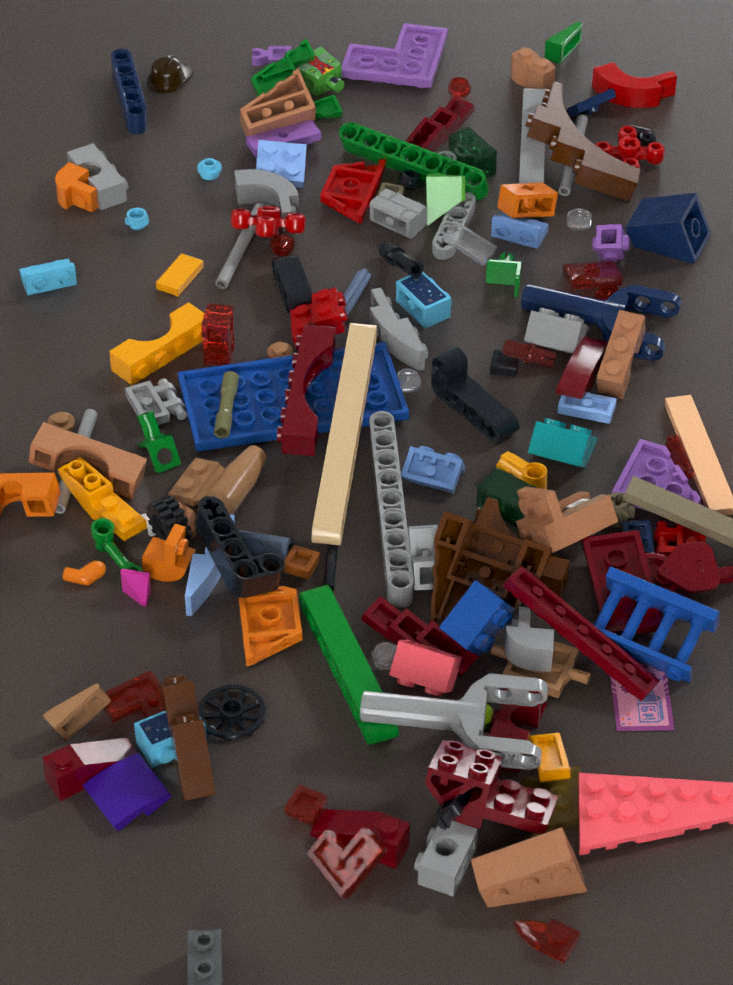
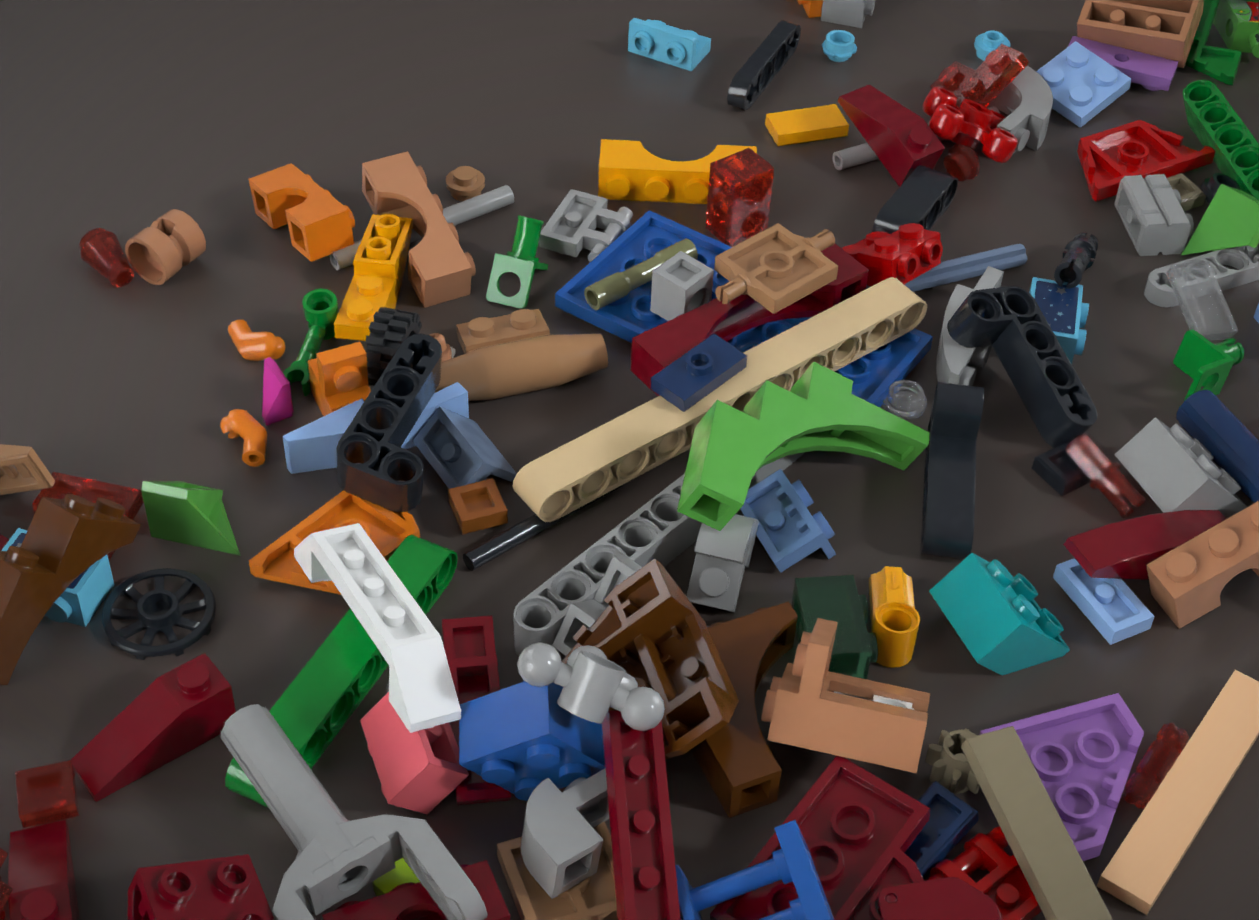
camera: 45 degrees right, 0 degrees up
none -> dark red slope [70,653,236,802]
none -> bright green slope [141,481,241,556]
none -> orange arm [220,409,268,467]
none -> white slope [294,523,461,733]
none -> light grey piece [517,642,665,731]
none -> light grey brick [650,251,714,321]
none -> dark blue plate [651,334,747,412]
none -> bright green arch [677,362,930,531]
none -> light grey brick [686,514,759,613]
none -> medium nougat plate [714,223,838,314]
none -> black beam [727,20,801,110]
none -> dark red slope [837,84,945,187]
none -> clear red plate [930,44,1029,107]
none -> black beam [947,286,1098,448]

